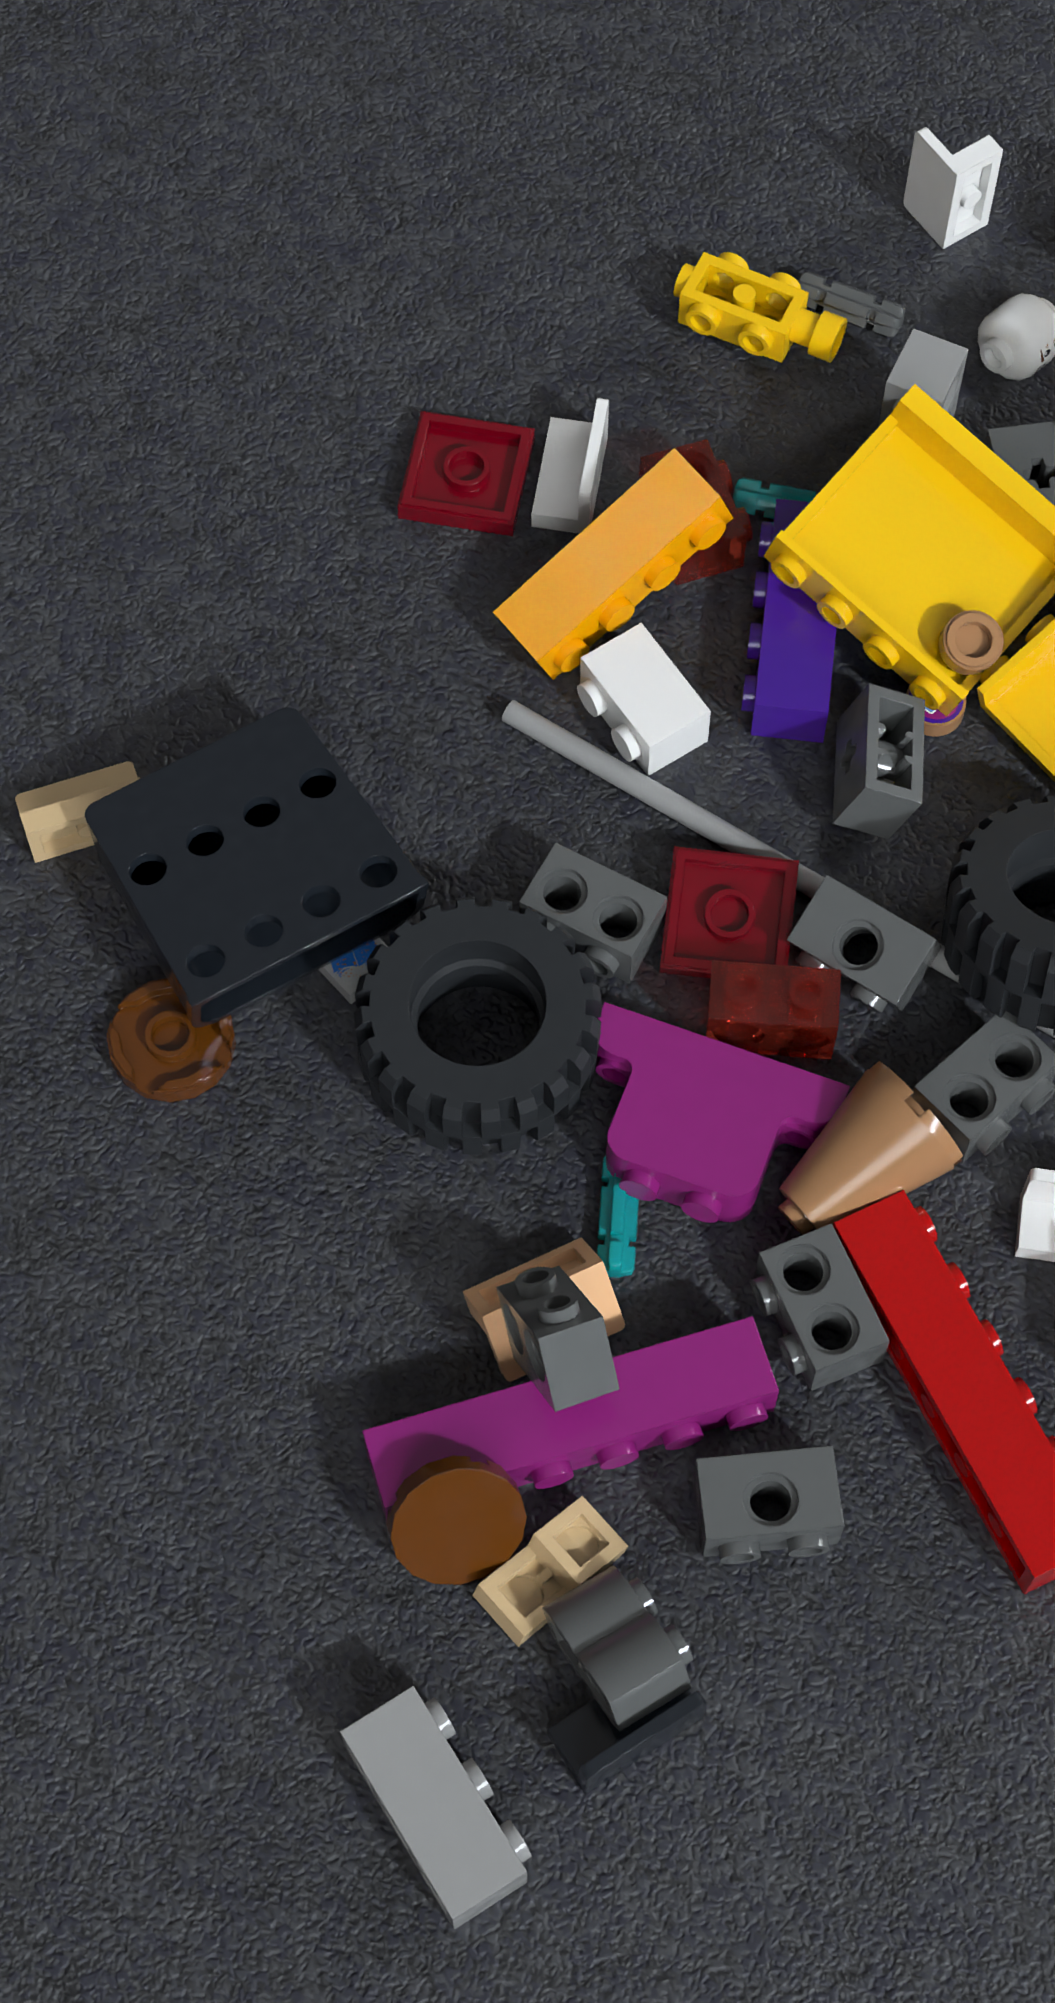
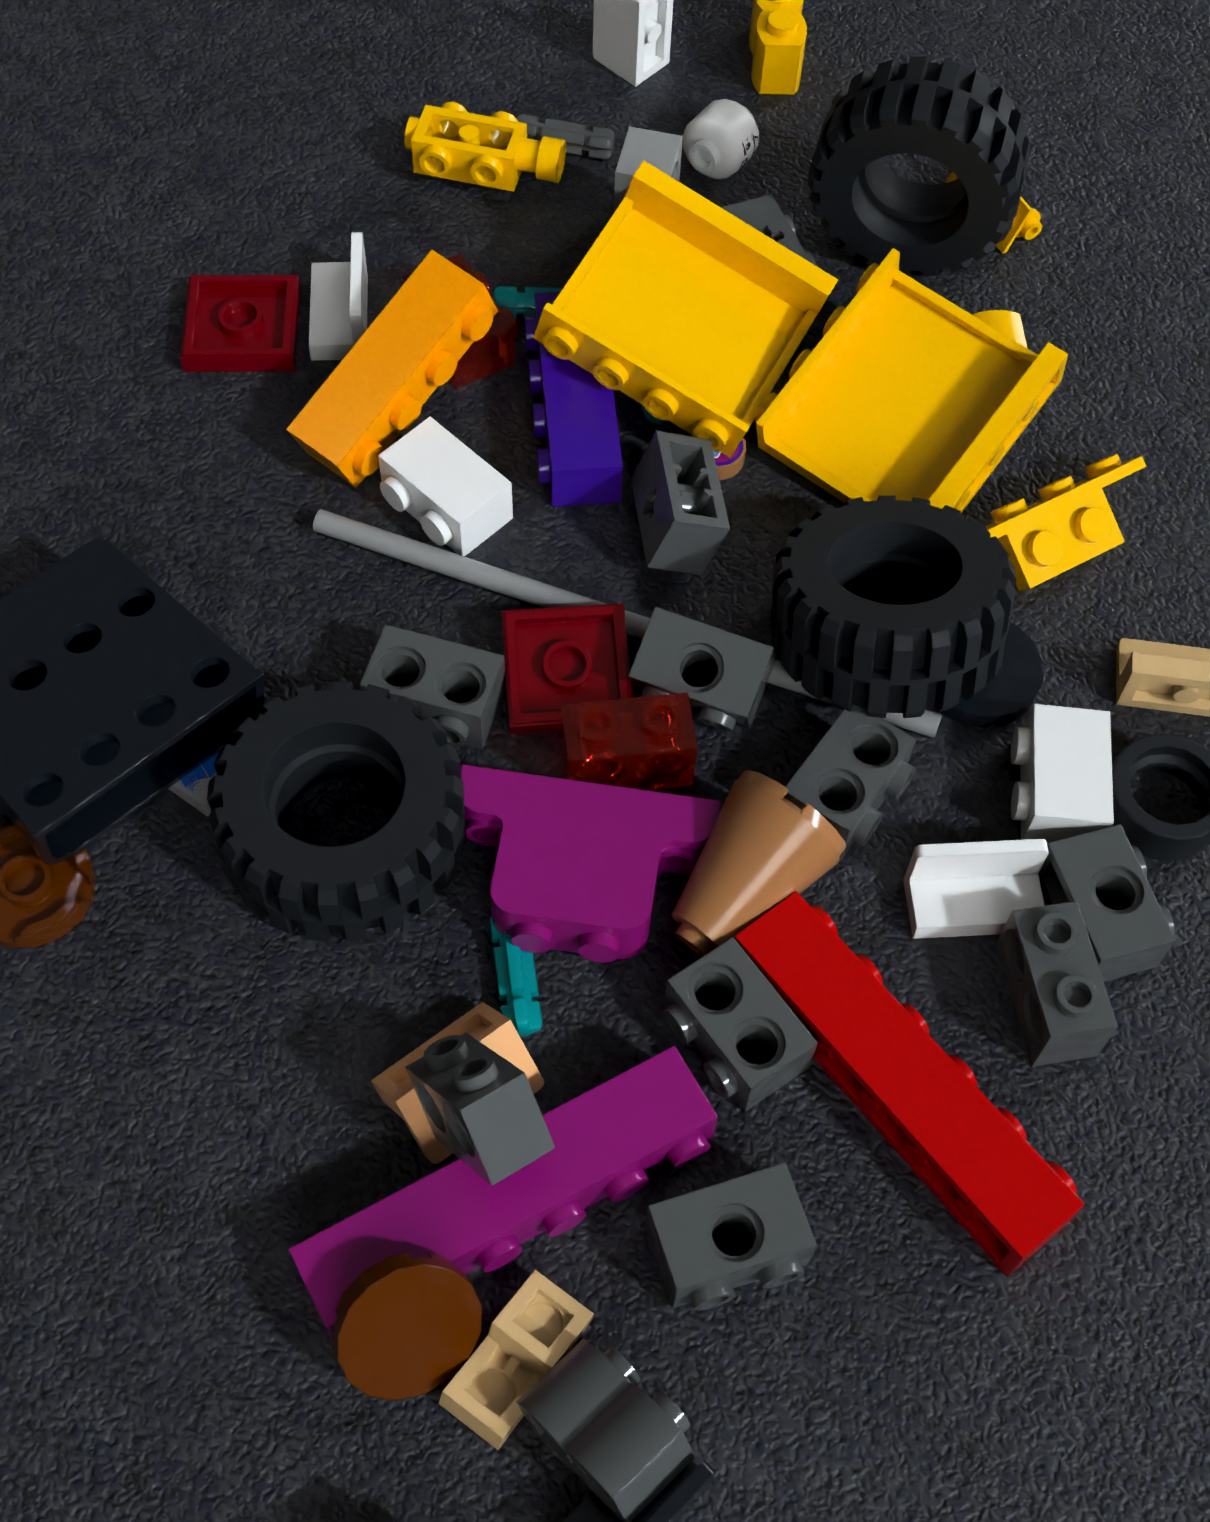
camera: 15 degrees left, 5 degrees down
medium nougat tile [938,610,1004,675] -> none

